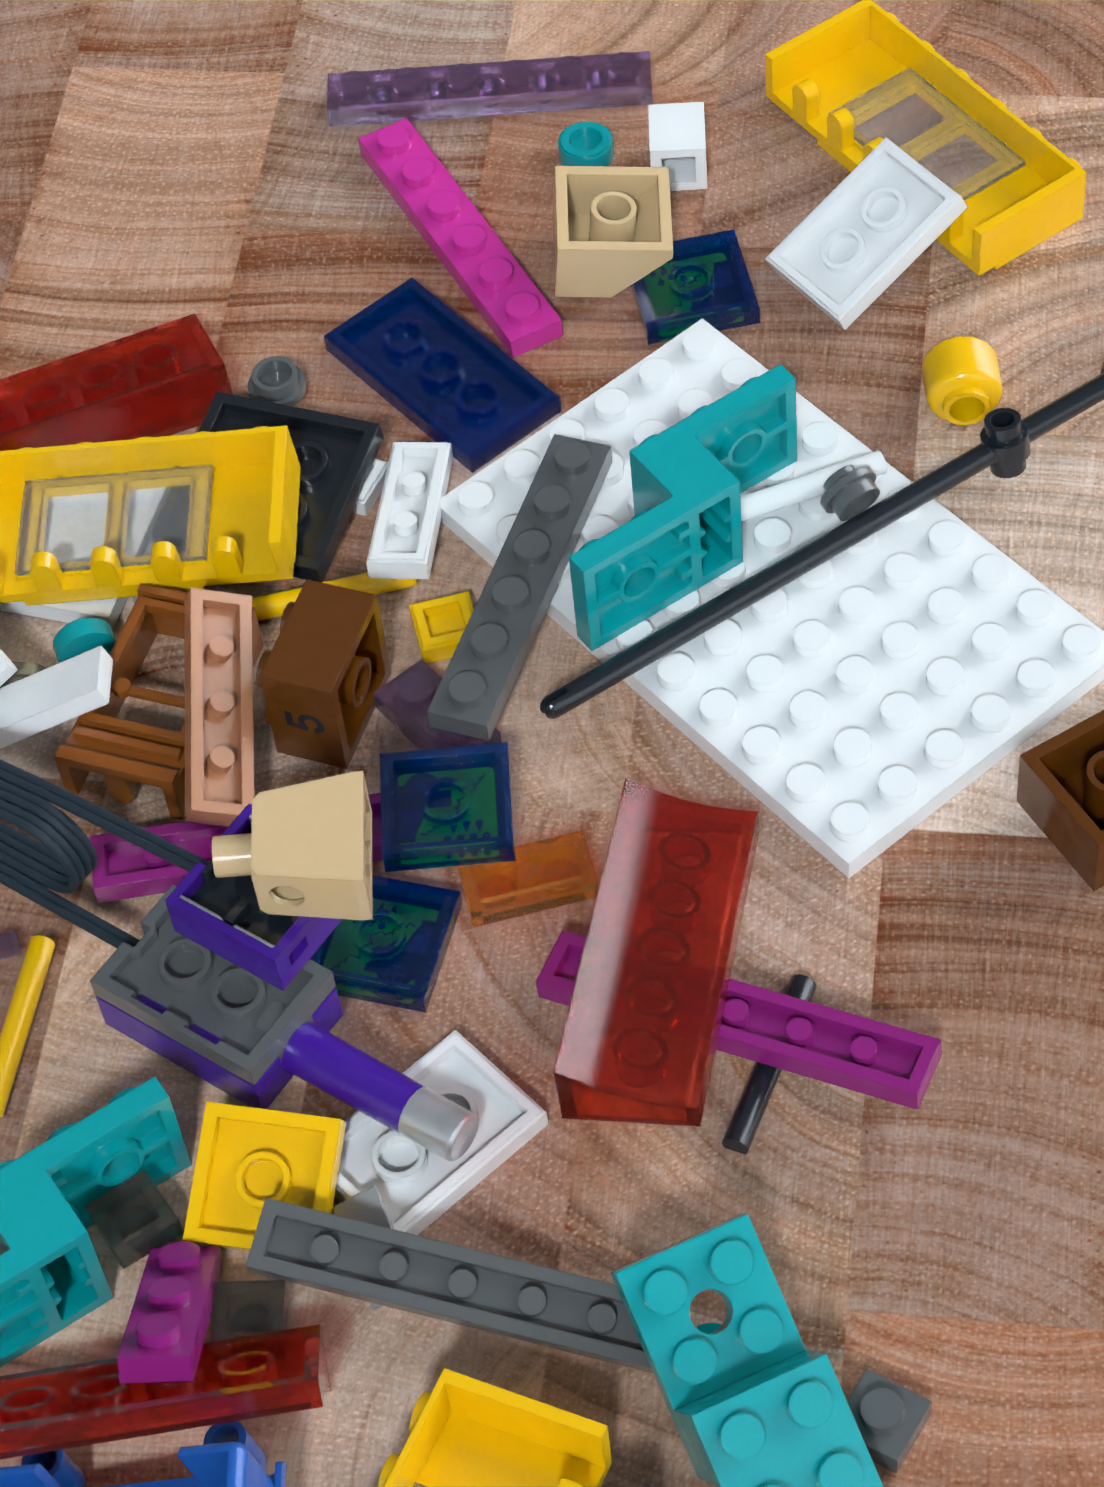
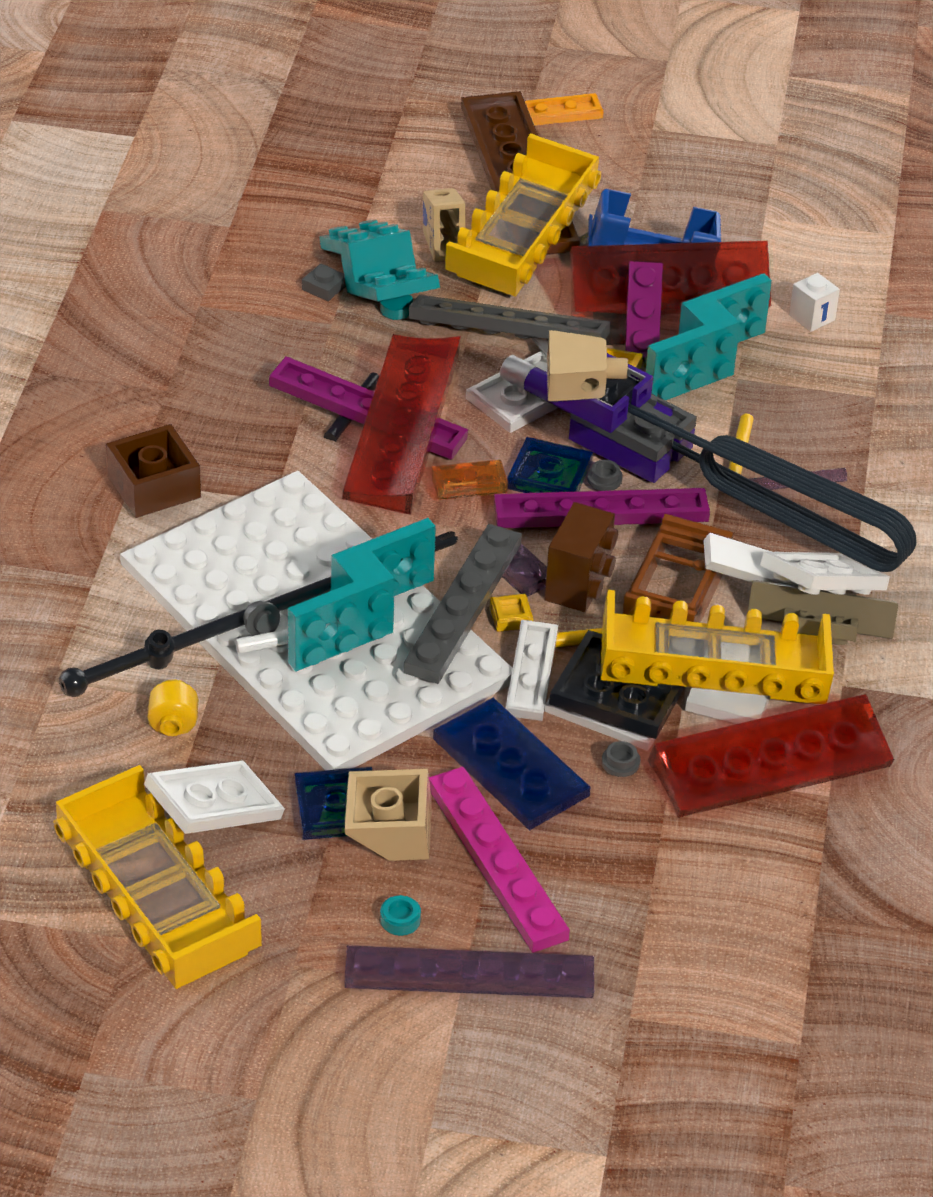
camera: 175 degrees right, 10 degrees down
teal tile [53,618,116,663] -> none
nougat plate [184,588,254,827] -> none
clear blue tile [379,742,516,872] -> none
white brick [648,102,708,191] -> none

